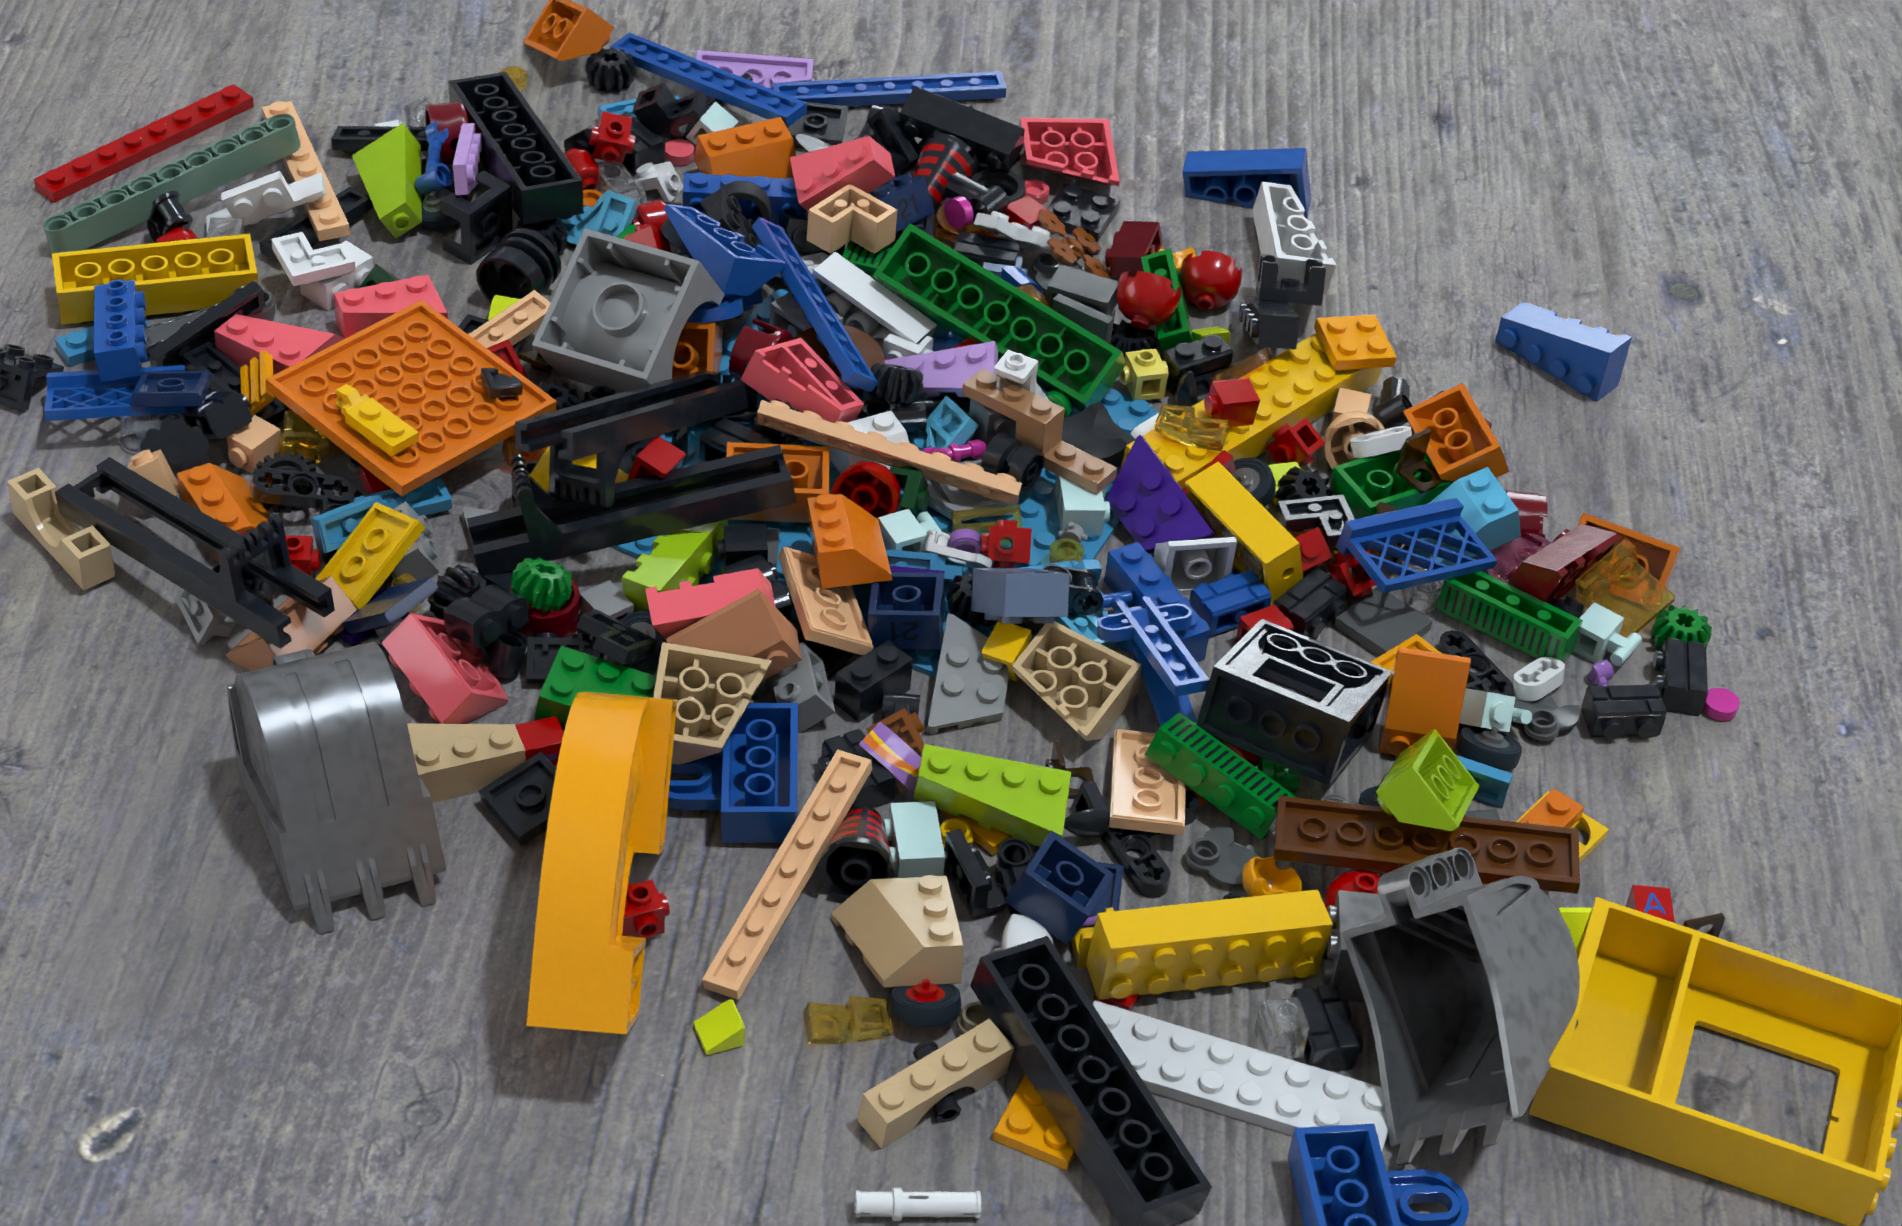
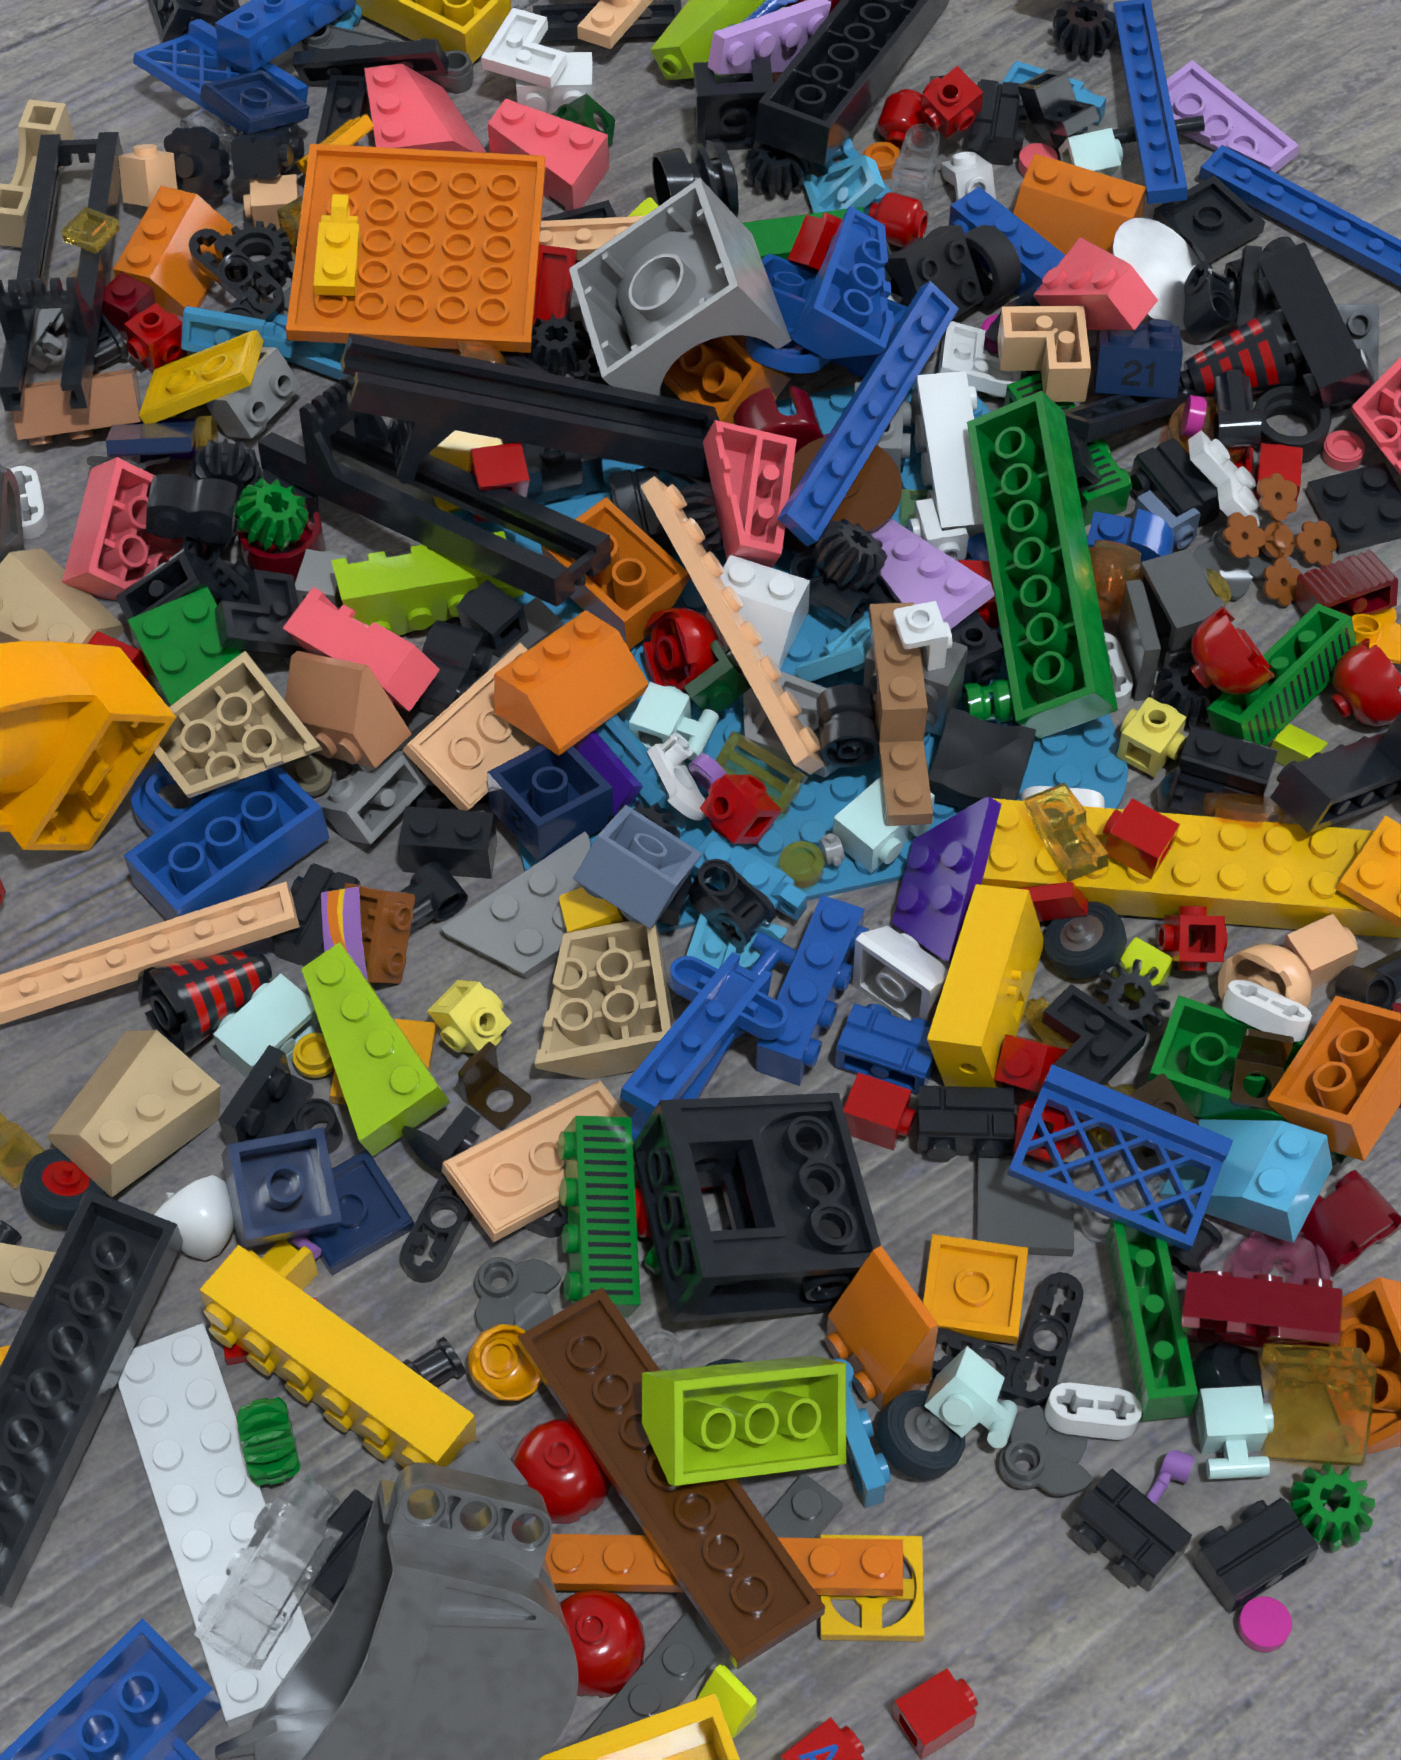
camera: 55 degrees right, 15 degrees up
black tile [480,368,523,399] -> none
dark pink piece [922,440,986,463] -> none
none -> clear yellow tile [61,207,120,253]
none -> black brick [116,549,223,622]
none -> clear brick [194,1496,343,1670]
none -> green gear [236,1397,301,1486]
none -> light yellow brick [427,980,512,1054]
none -> red brick [892,1668,978,1760]

